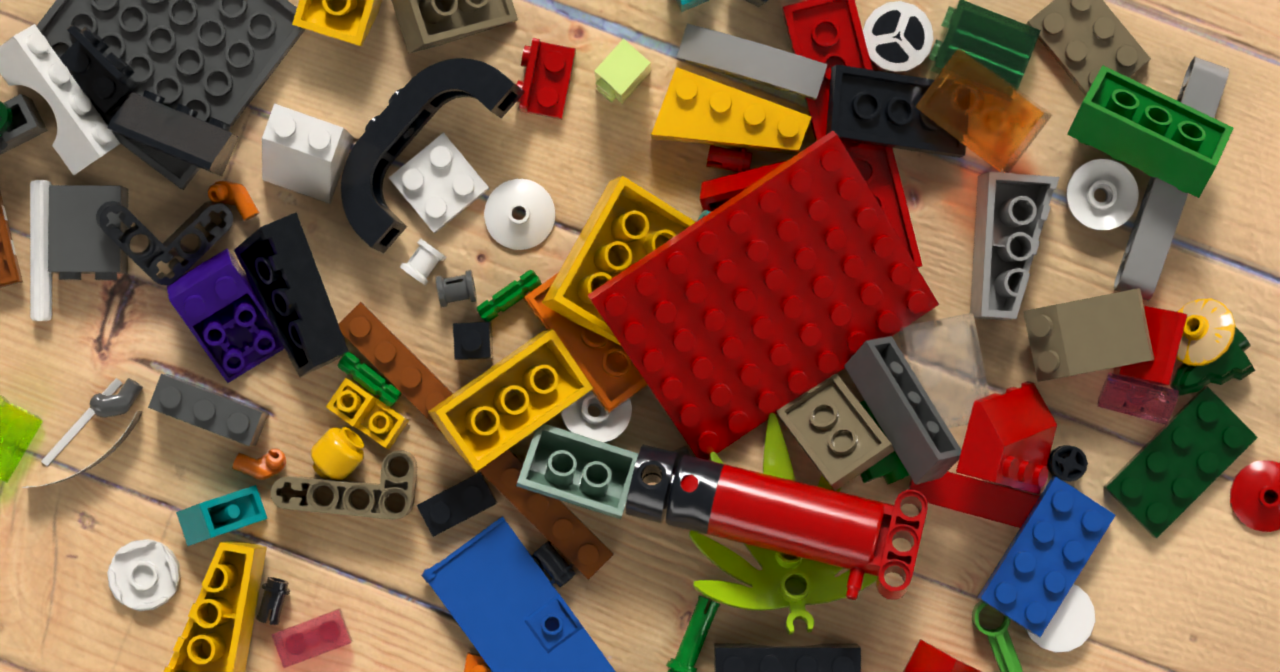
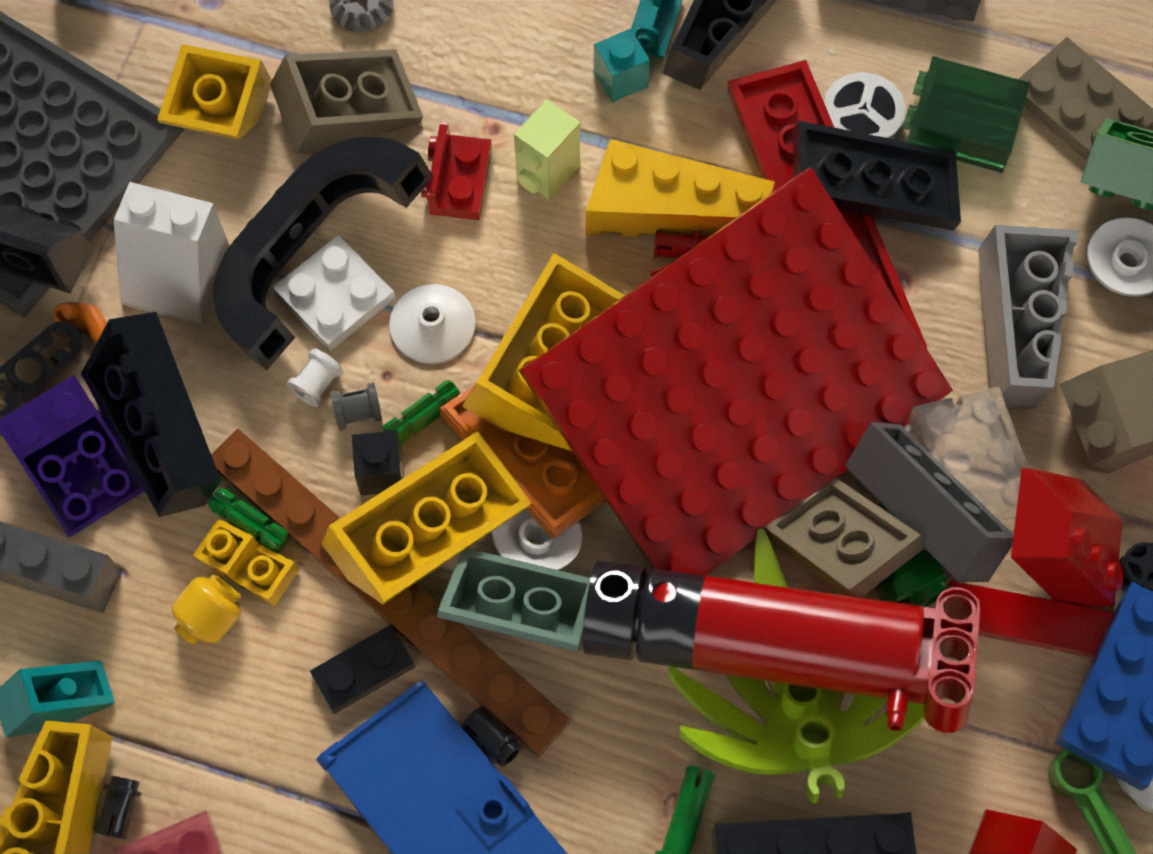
camera: 10 degrees left, 20 degrees down
orange arm [232,448,286,480] -> none
dark tan beam [270,450,418,519] -> none
light grey slope [676,24,828,100] -> none
clear orange slope [915,48,1052,173] -> none

